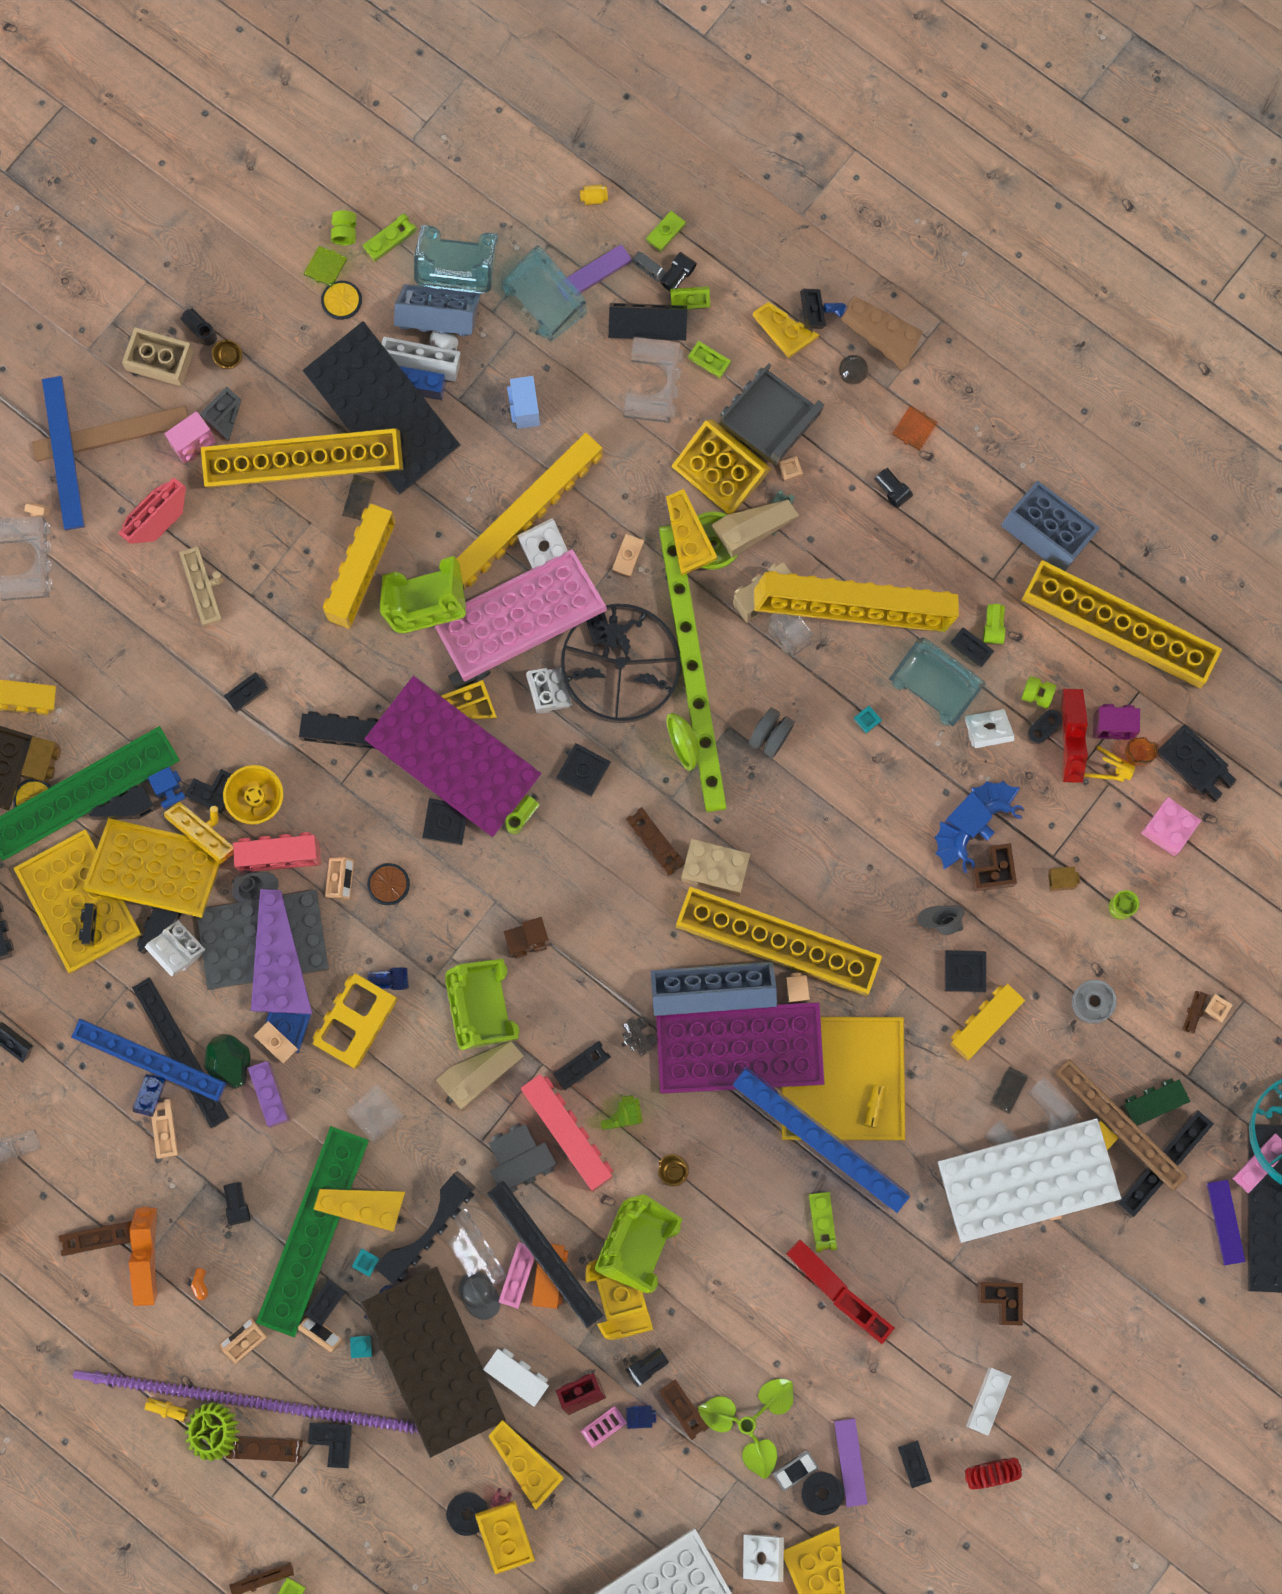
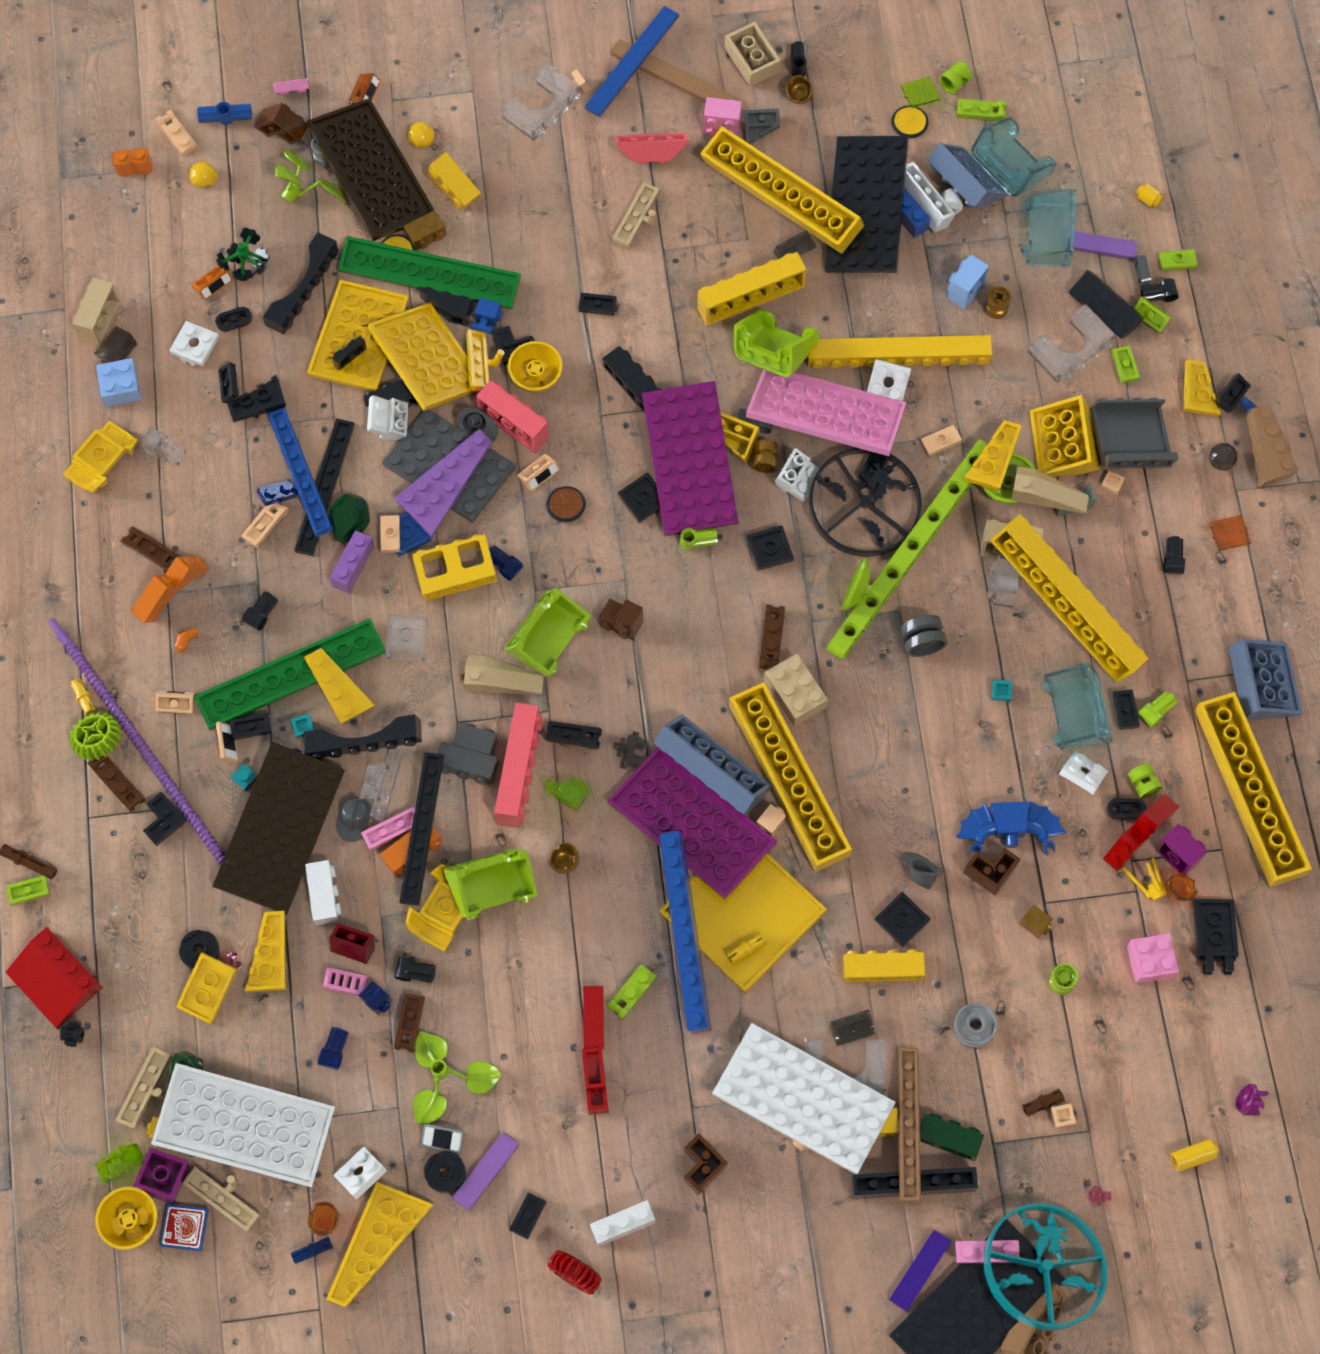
camera: 45 degrees right, 10 degrees down
none -> black wing [228,374,287,423]
none -> clear blue piece [318,1027,349,1070]
none -> pearl gold wheel [753,439,779,473]
none -> pearl gold wheel [985,286,1011,319]

